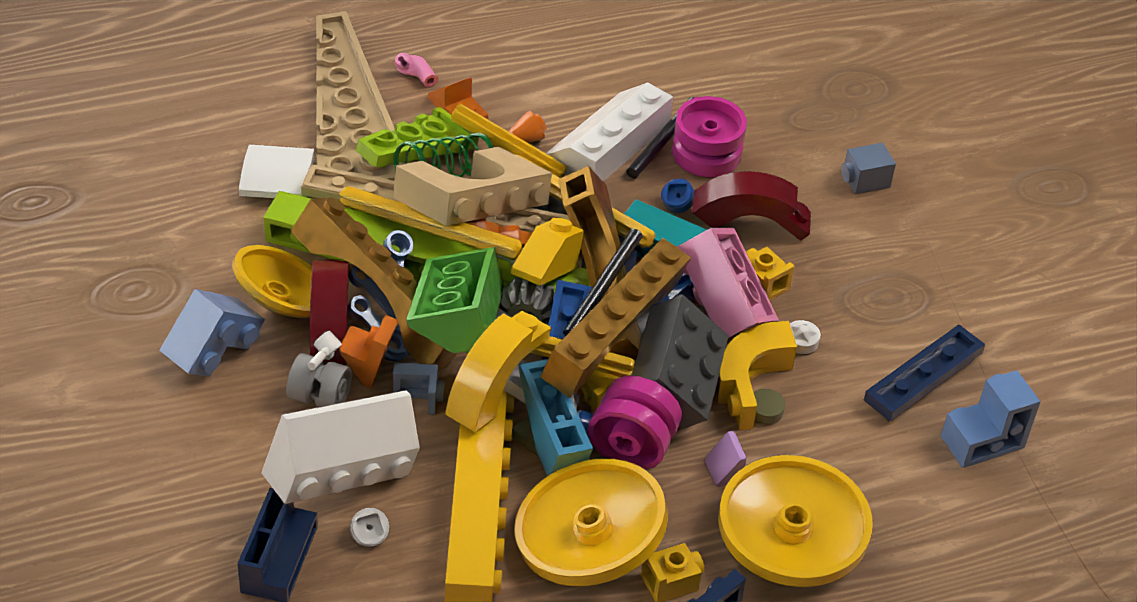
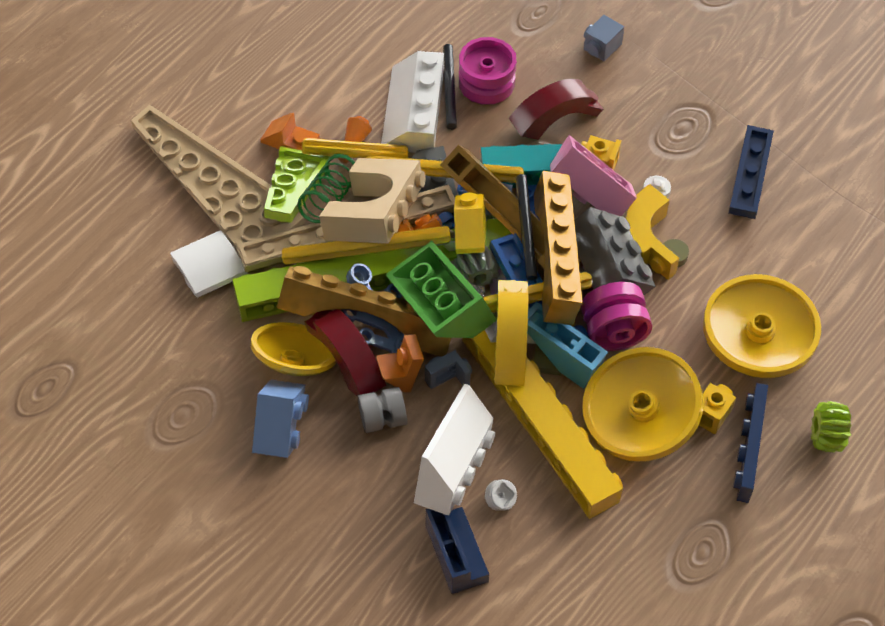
camera: 30 degrees left, 10 degrees up
white hand [307,331,342,370] -> none
bright pink arm [395,53,438,87] -> none
blue tile [661,179,694,213] -> none
lavender slope [705,431,747,487] -> none
medium blue brick [941,370,1041,468] -> none

